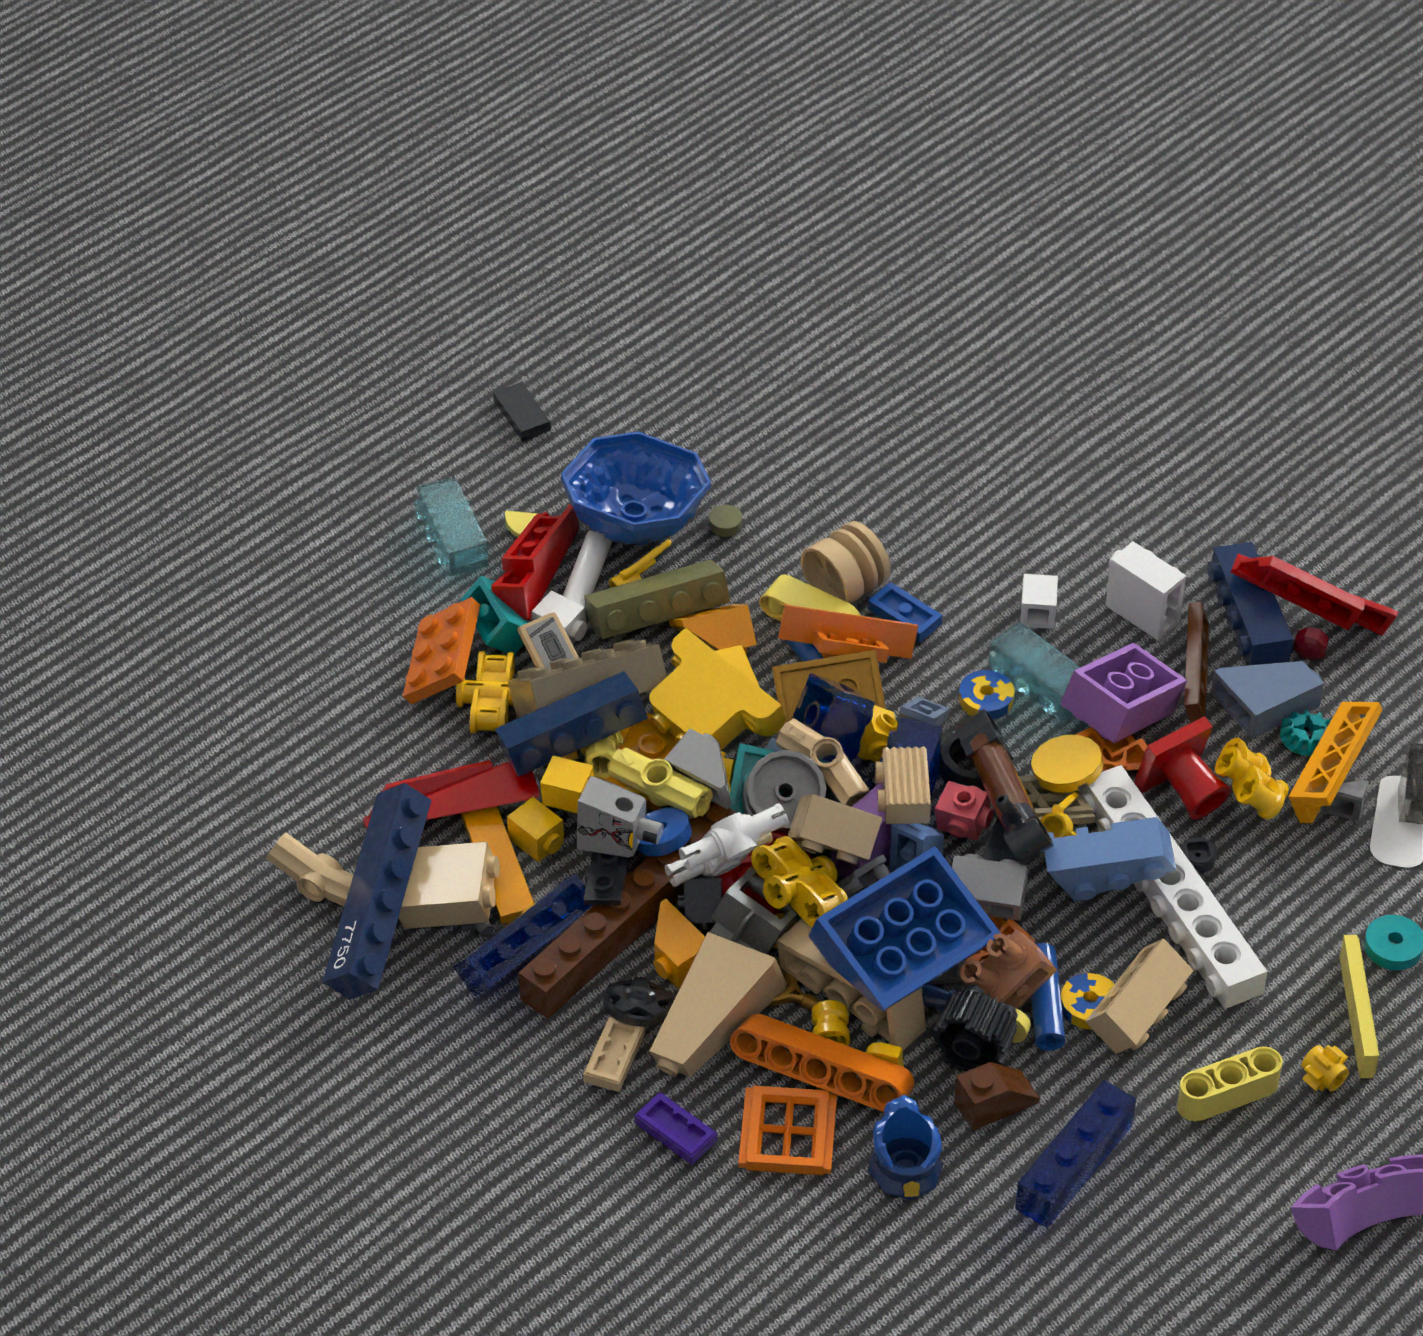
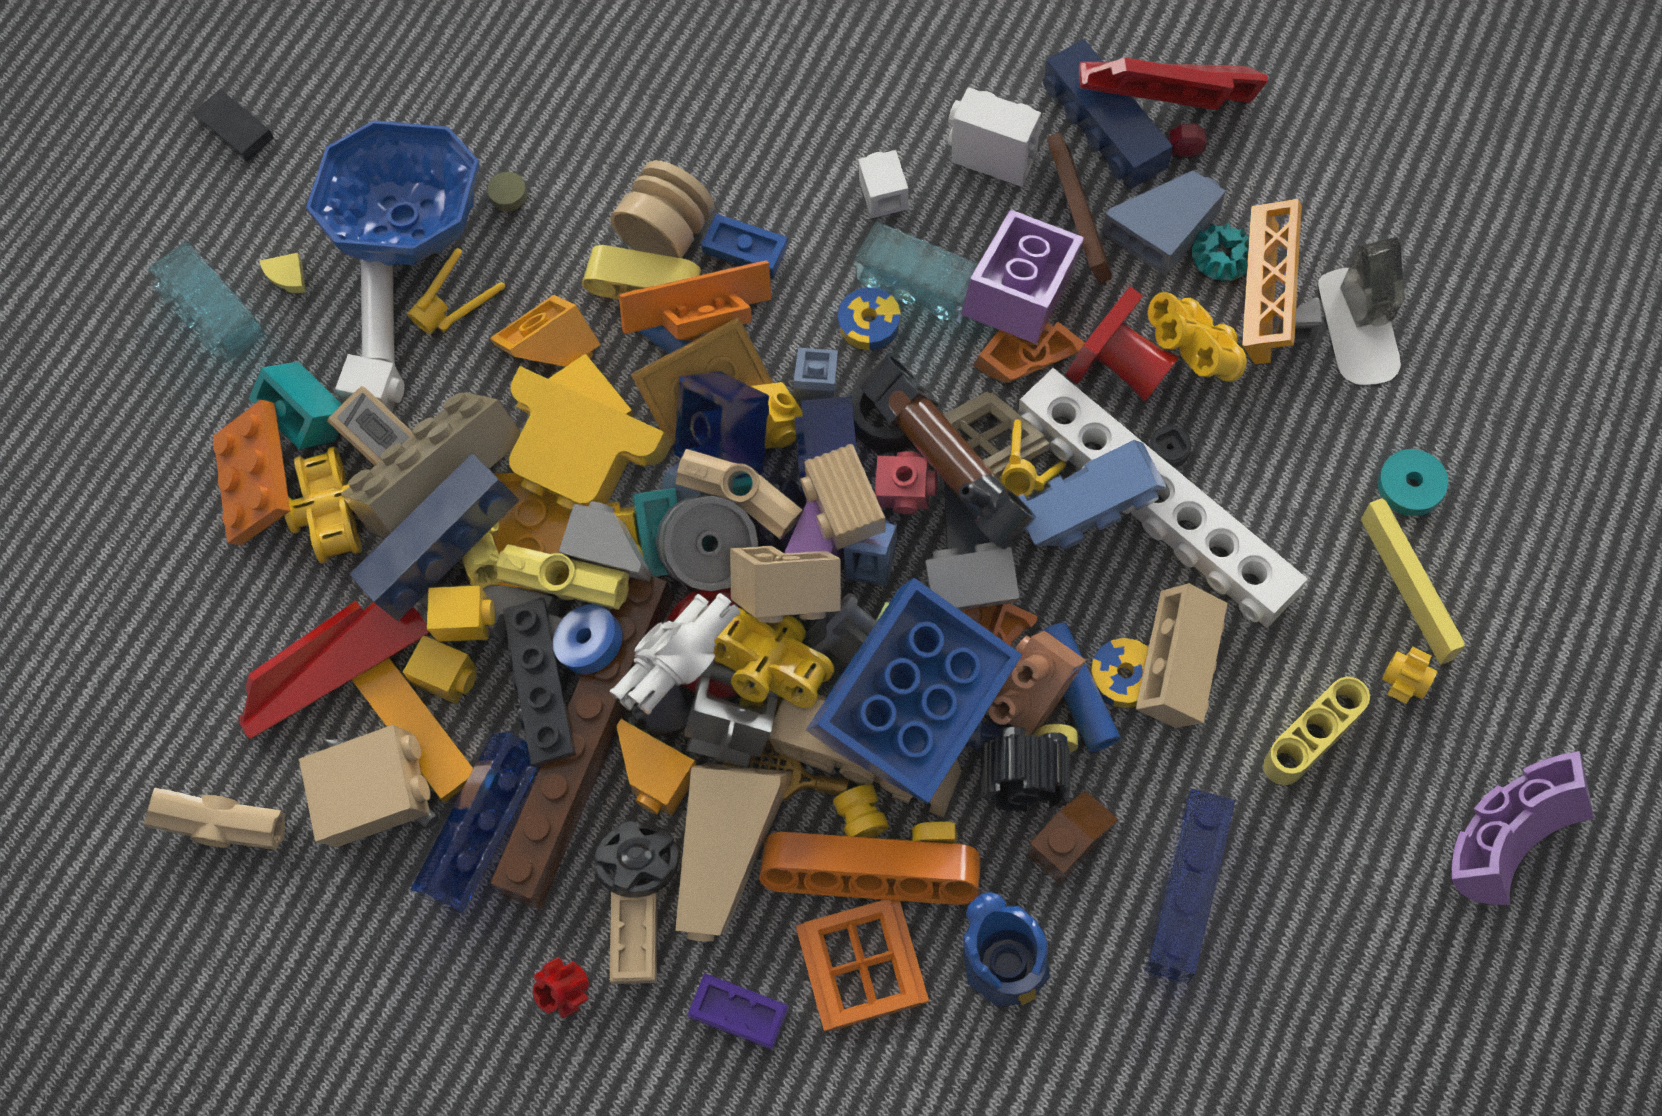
camera: 15 degrees left, 20 degrees up
dark blue brick [322,783,431,999] -> none
red wedge [491,504,579,621] -> none
light grey torso [577,776,664,858] -> none
olive brick [584,559,730,639] -> none
yellow tile [1031,735,1104,793] -> none
none -> red gear [533,957,589,1019]

